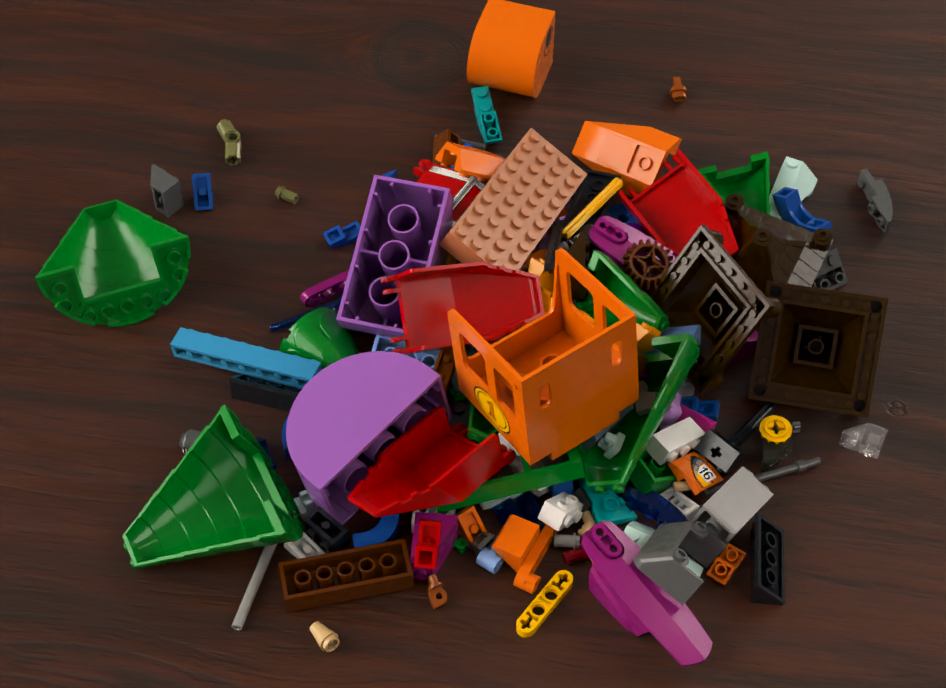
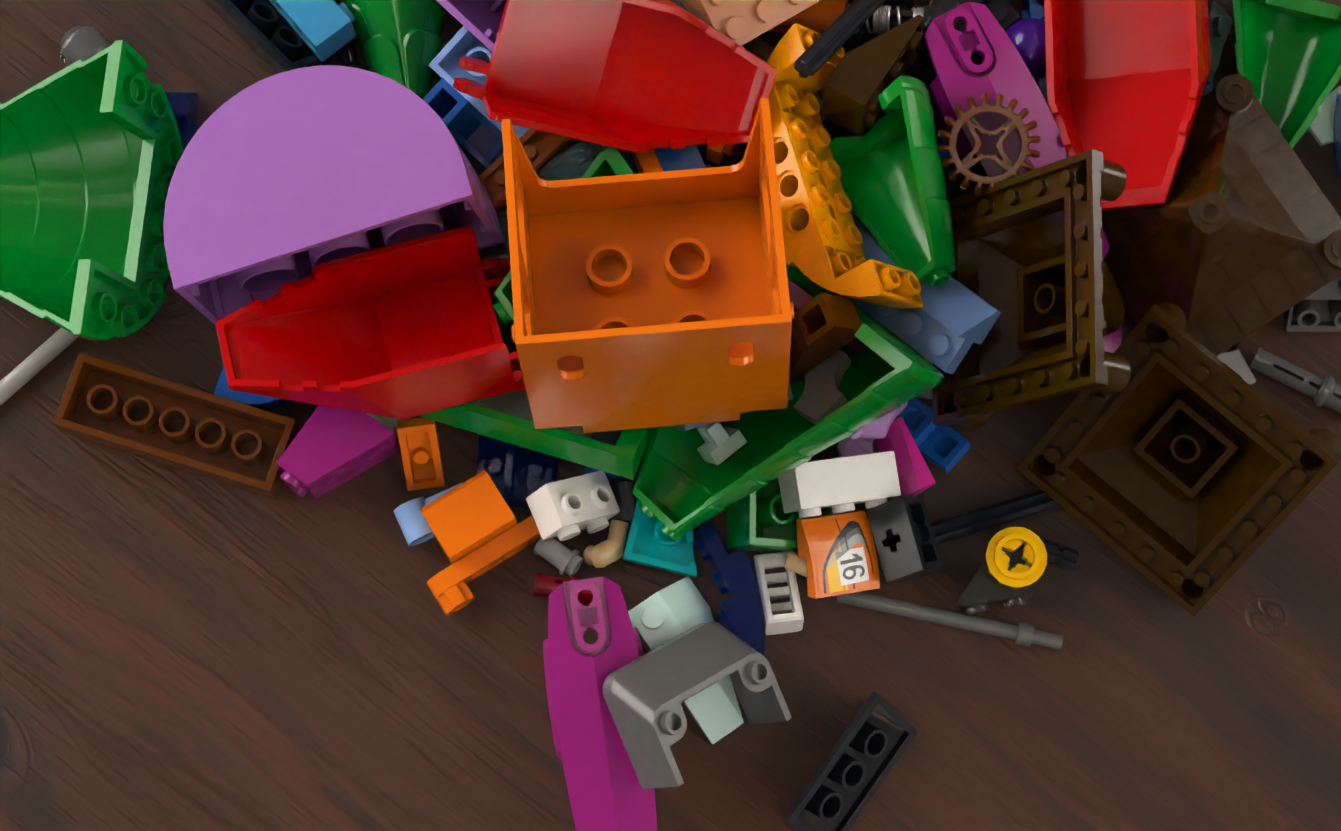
camera: 25 degrees right, 25 degrees up
white slope [283,532,326,559] -> none
black brick [303,506,350,553] -> none
tan cone [310,621,340,652] -> none
red slope [414,519,442,569] -> none
dark orange piece [427,574,447,610] -> none
green piece [452,537,470,554] -> none
dark grey slope [469,531,495,556] -> none
yellow beam [516,570,573,638] -> none
light grey slope [691,466,774,544] -> none
orange slope [706,543,747,586] -> none
clear slope [839,423,888,459] -> none

